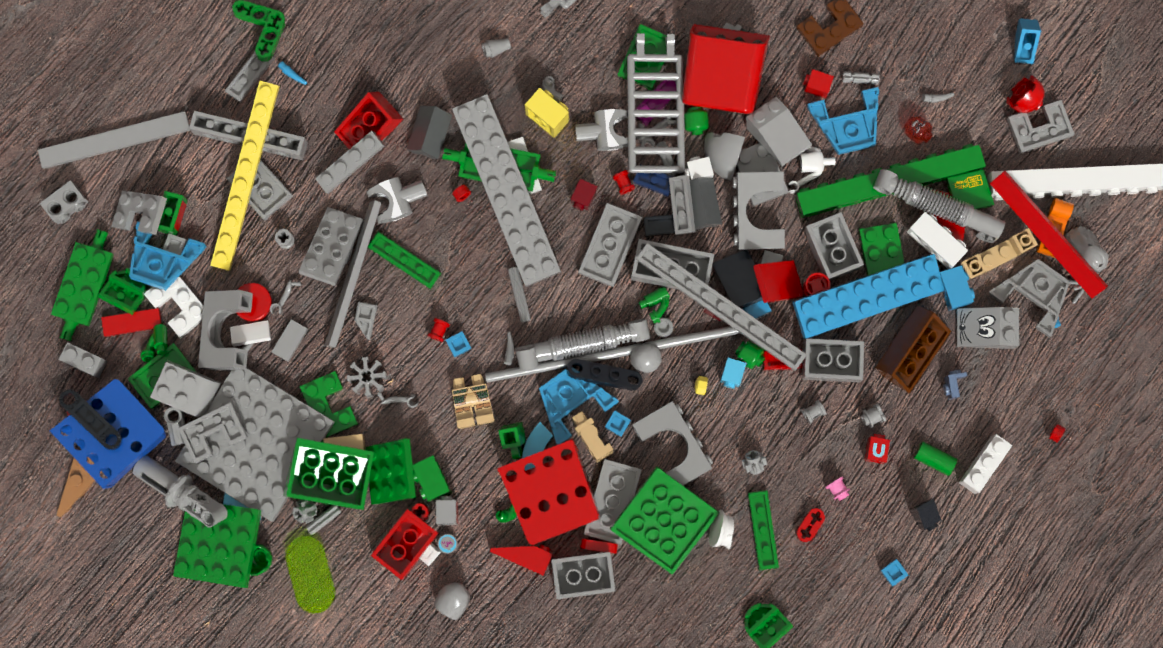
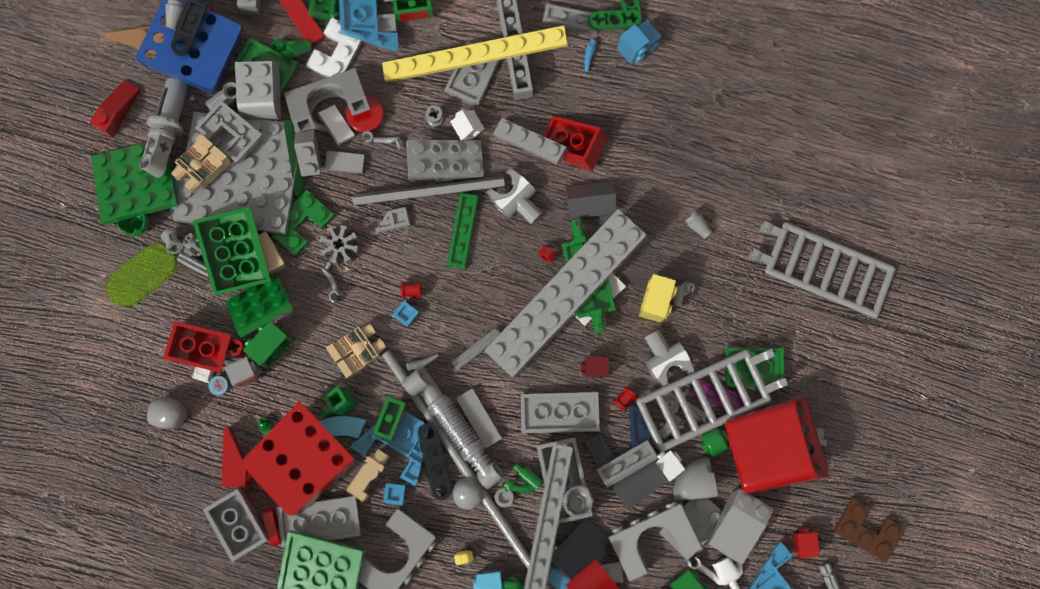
camera: 65 degrees right, 0 degrees up
none -> red slope [89,80,141,137]
none -> light grey bush [161,229,183,254]
none -> light grey cone [165,0,184,30]
none -> tan hips [171,134,231,193]
none -> green sticker [283,119,305,197]
none -> light grey piece [294,130,321,177]
none -> green brick [373,396,408,441]
none -> white brick [451,110,484,140]
none -> light grey tile [456,388,502,449]
none -> light grey hair [563,485,593,518]
none -> dark azure brick [617,20,662,65]

